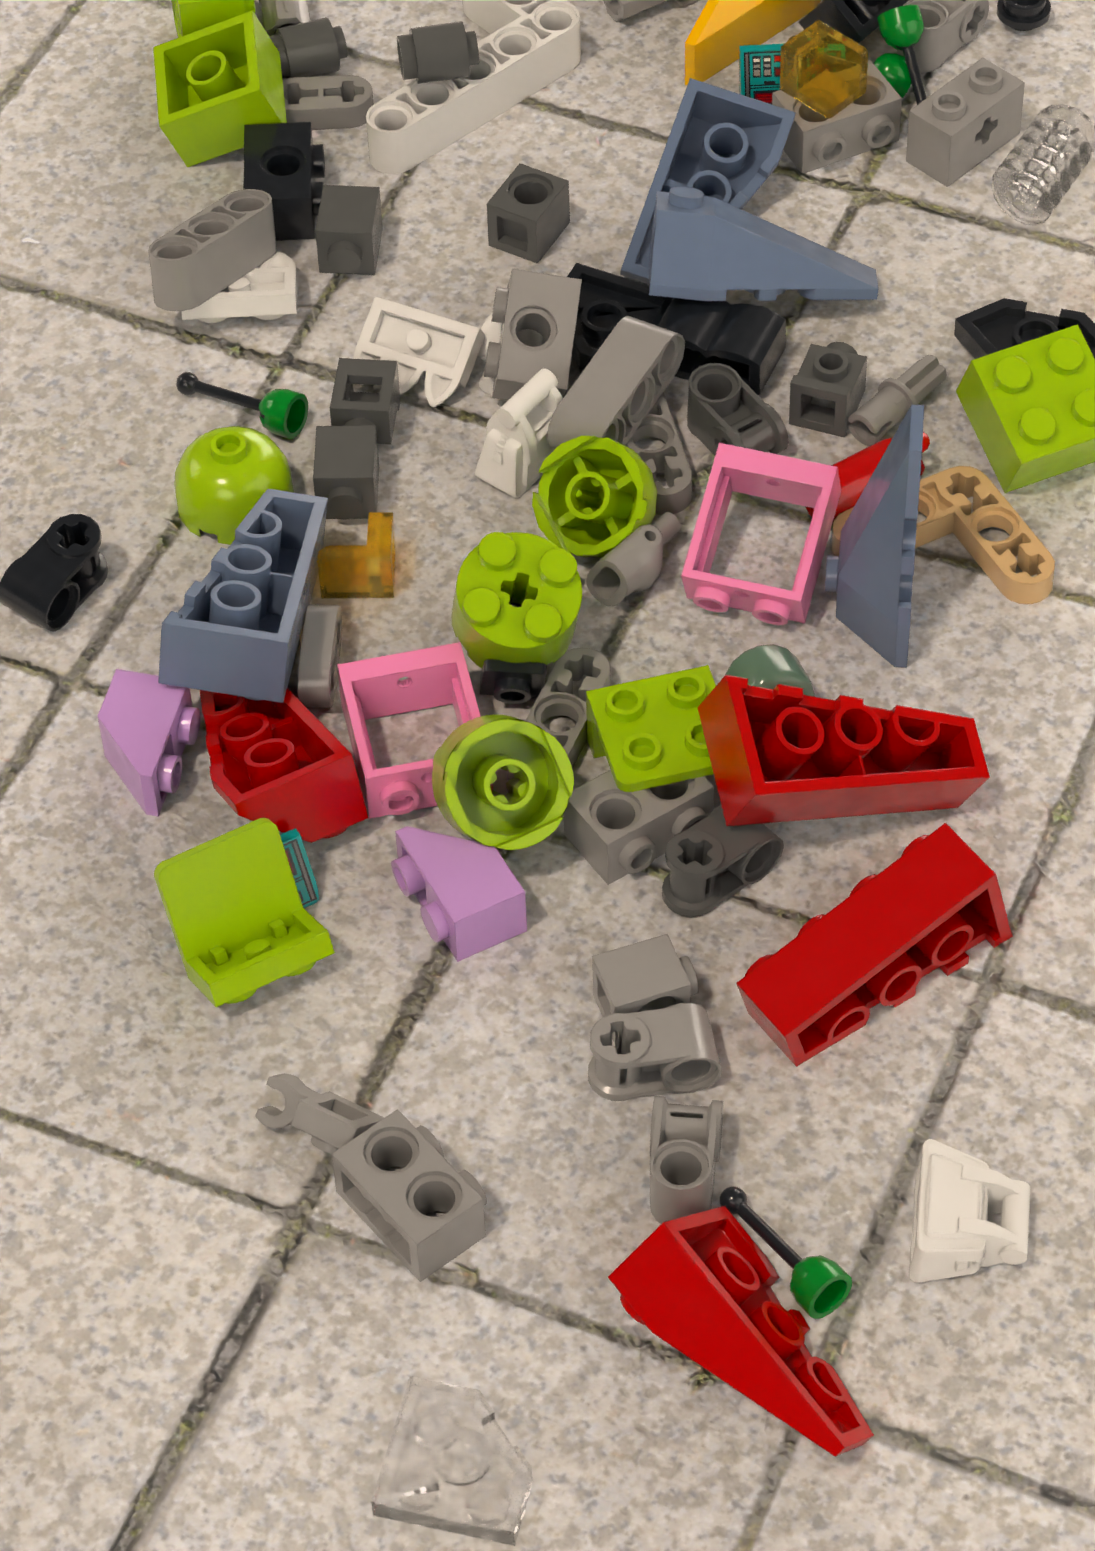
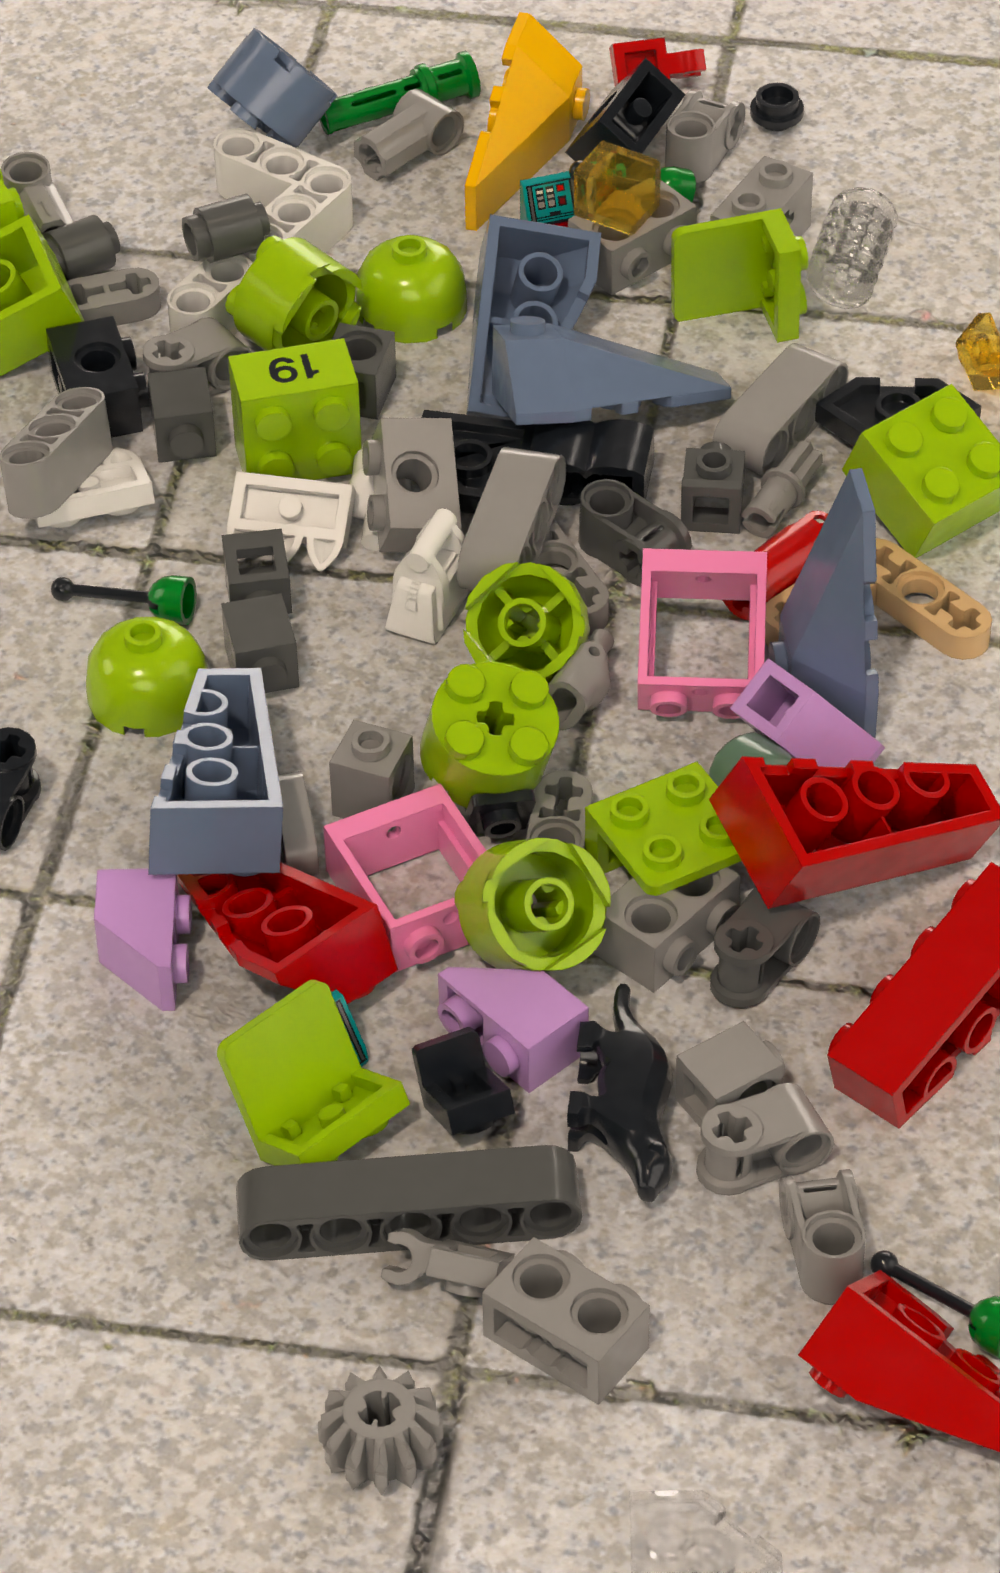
camera: 15 degrees left, 5 degrees down
clear yellow panel [317,512,396,599] -> none
green hinge [877,5,927,105] -> none
none -> light grey piece [143,317,252,407]
none -> lime brick [225,235,363,350]
none -> lime brick [228,338,362,480]
none -> dark grey beam [236,1145,582,1261]
none -> light grey gear [318,1365,443,1495]
none -> light grey brick [329,719,415,831]
none -> lime cylinder [355,235,467,344]
none -> black bracket [412,1027,515,1135]
none -> black animal [567,984,673,1202]
none -> lime bracket [671,208,808,343]
none -> light grey beam [712,343,849,476]
none -> lavender slope [730,658,885,767]

